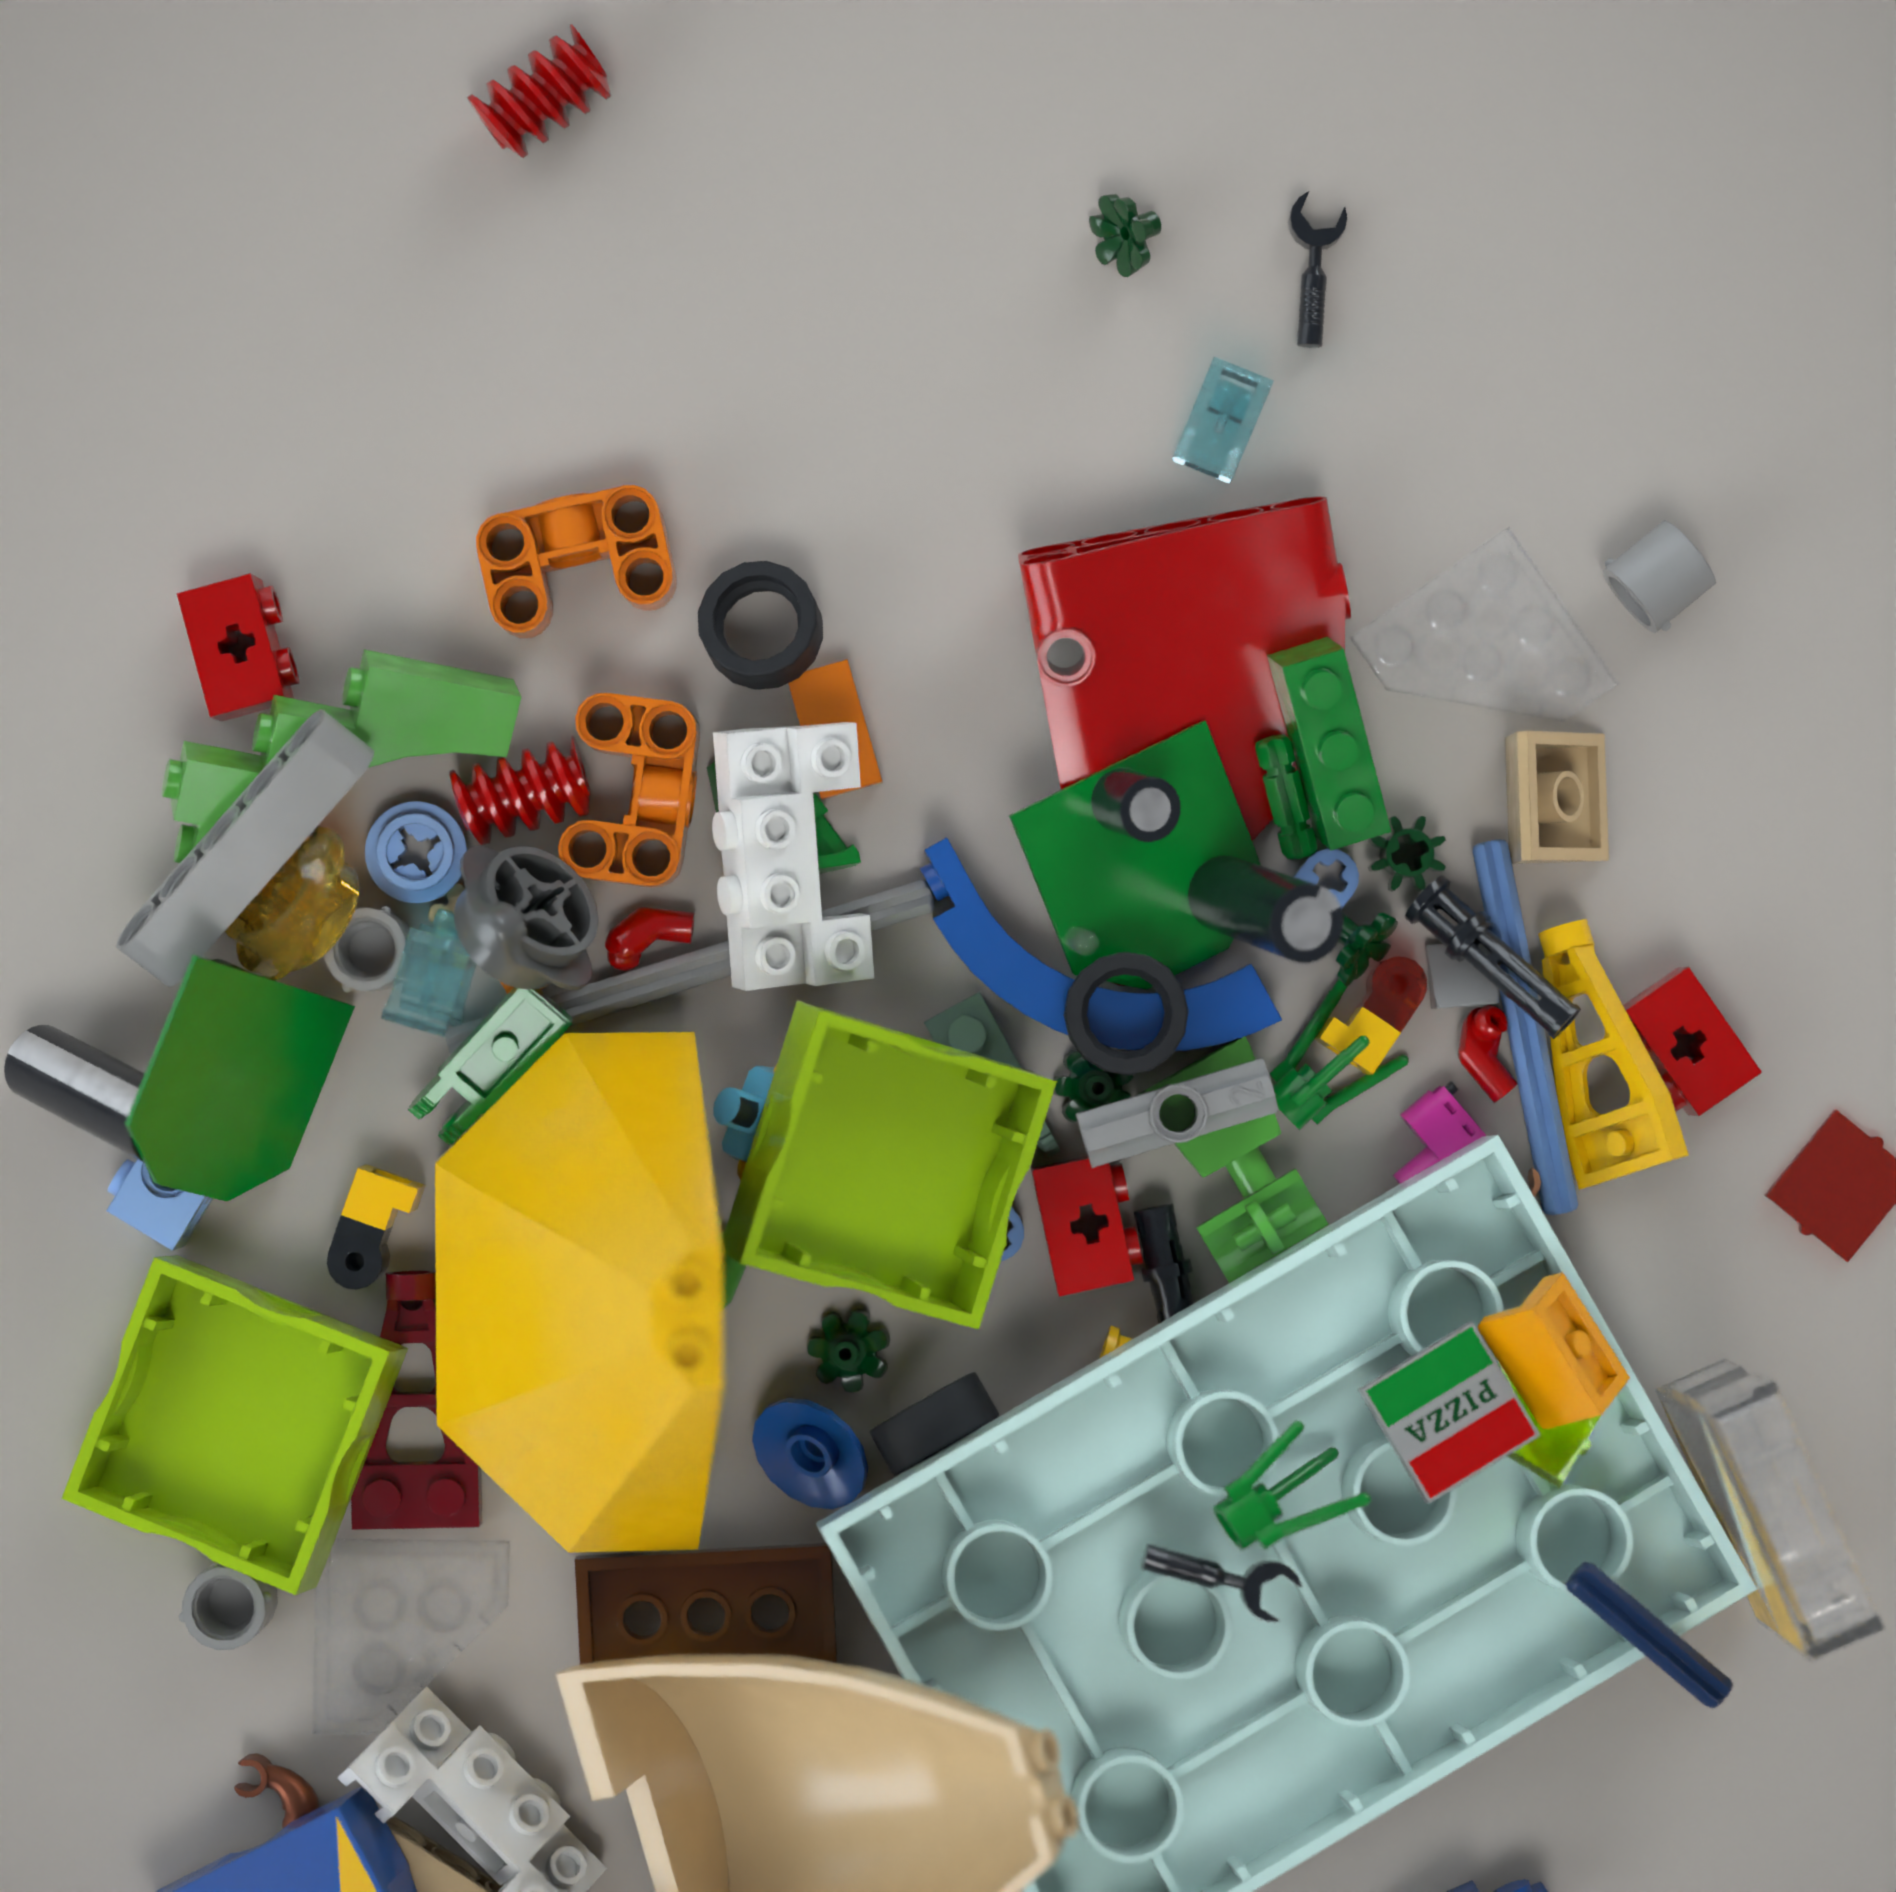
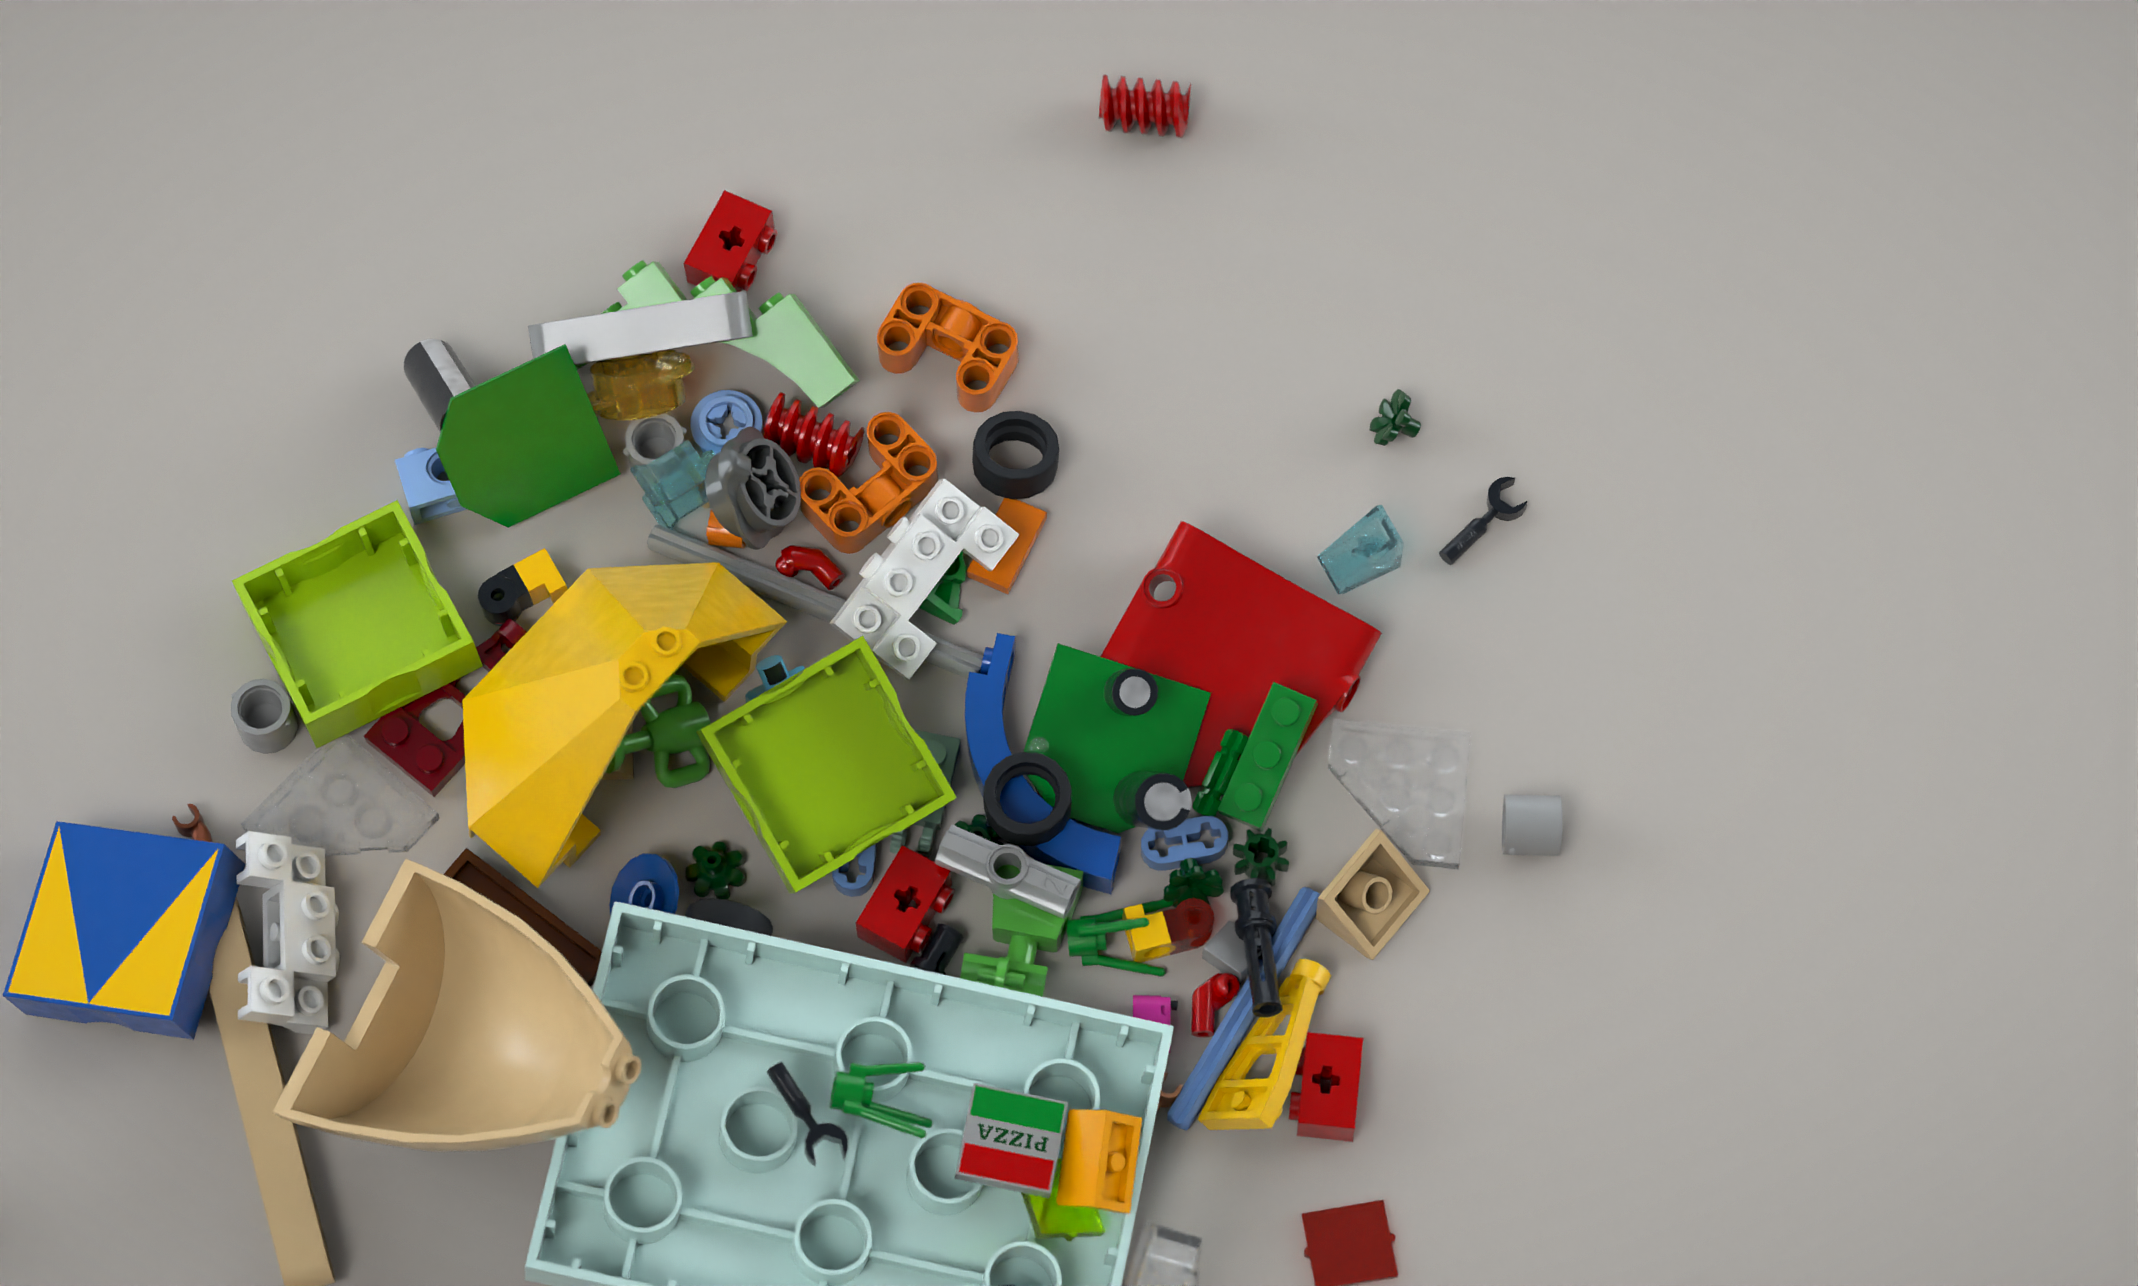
camera: 40 degrees right, 20 degrees down
hinge [408,987,573,1145] -> none

